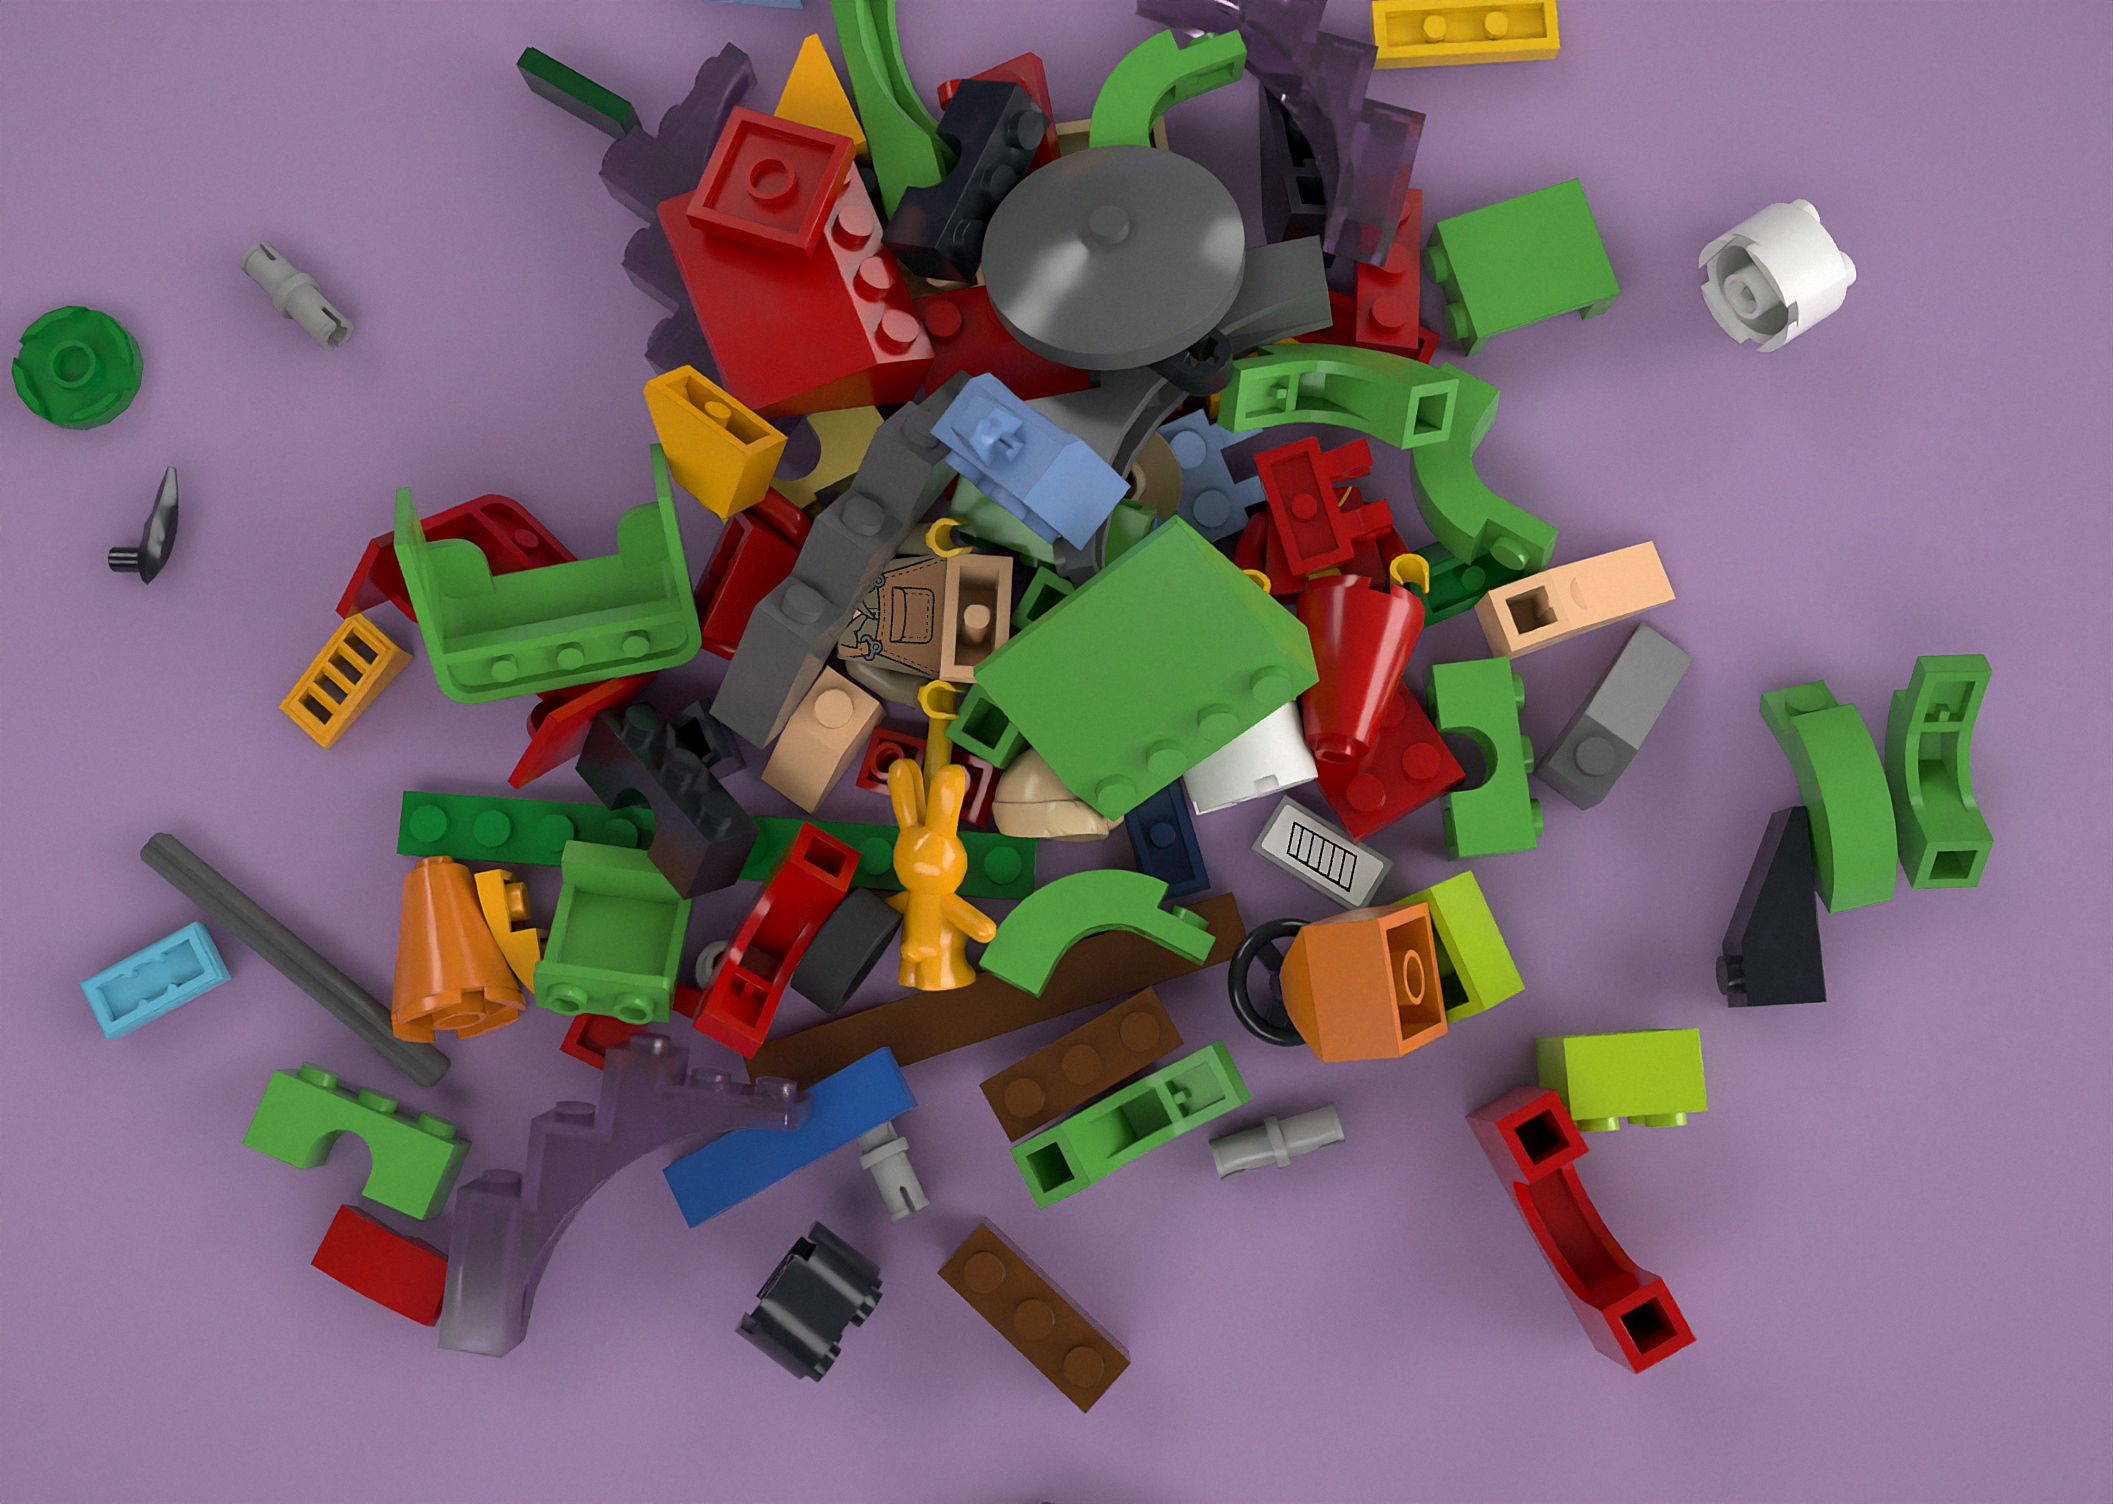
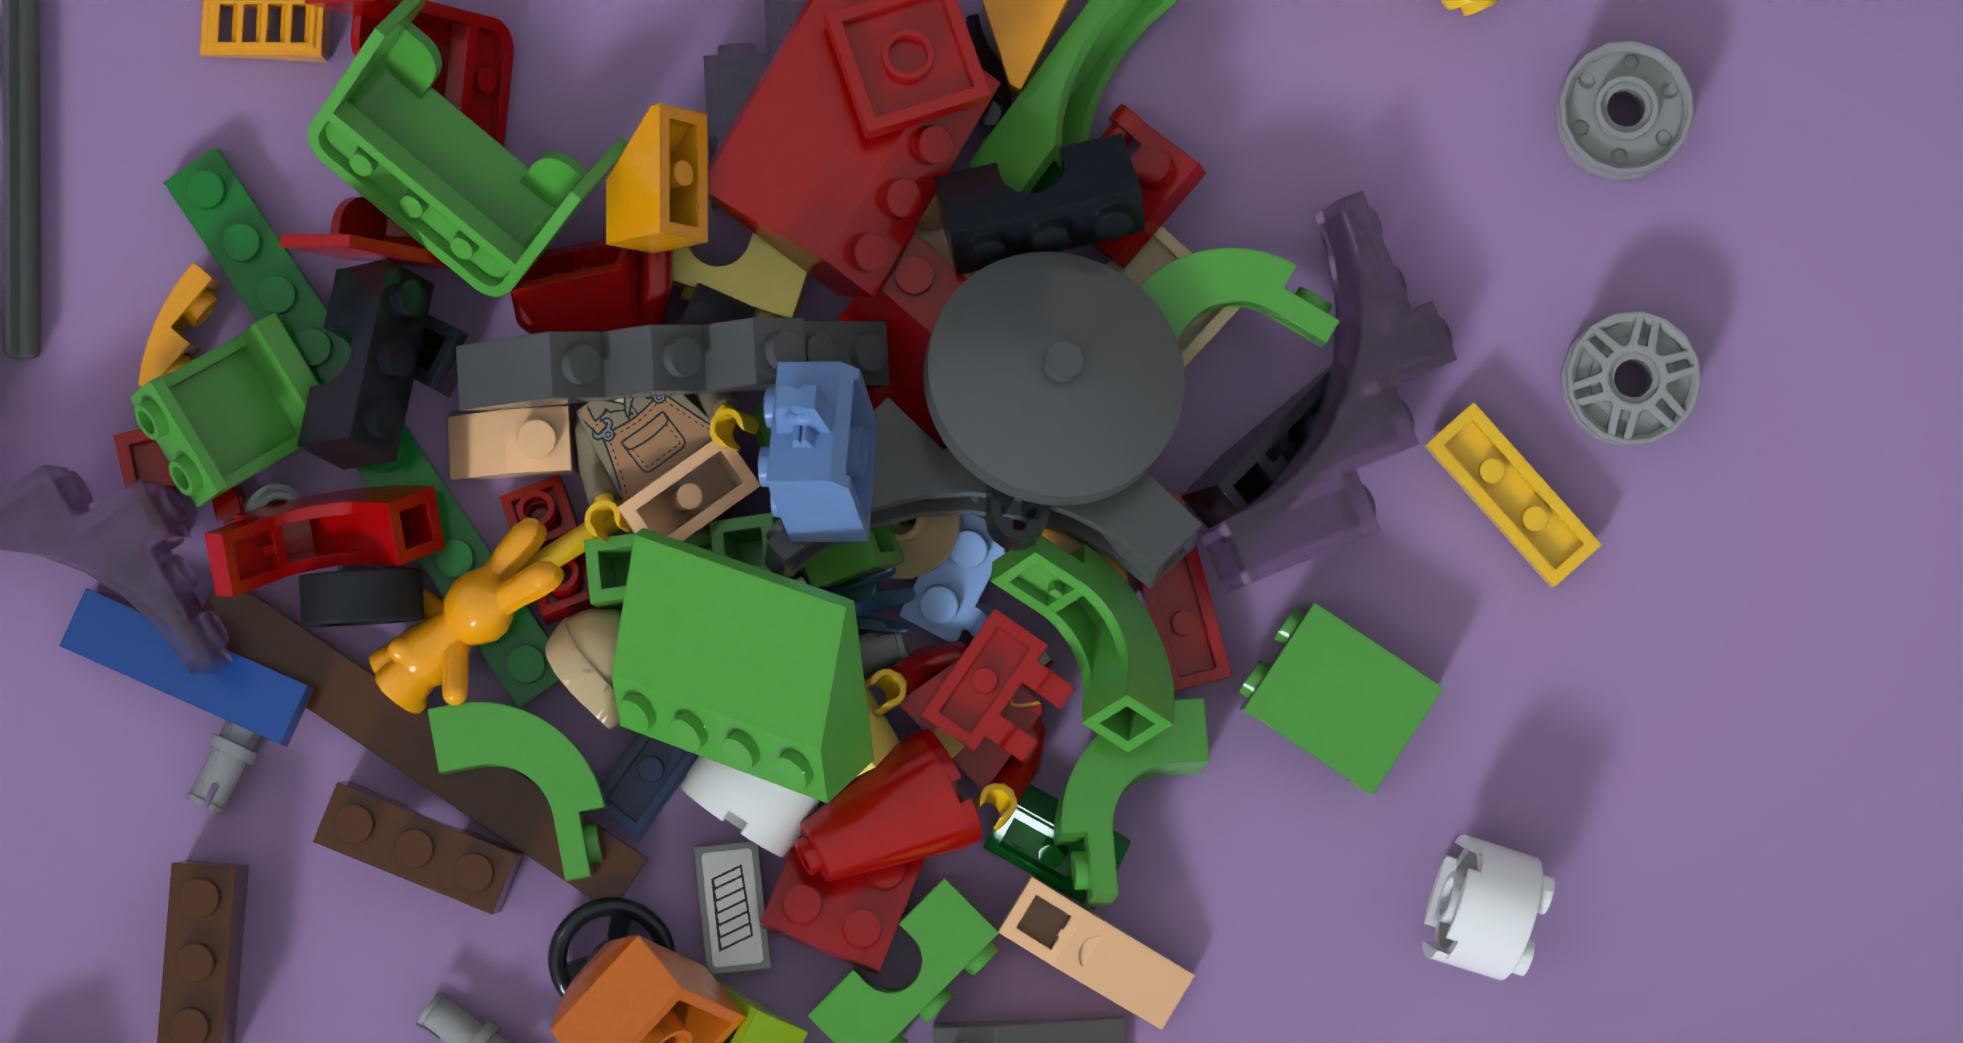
camera: 50 degrees right, 5 degrees up
orange cone [390,856,526,1043] -> none
black brick [735,1220,883,1383] -> none
bright green arch [1009,1039,1252,1210] -> none
red plate [1350,182,1422,360] -> none

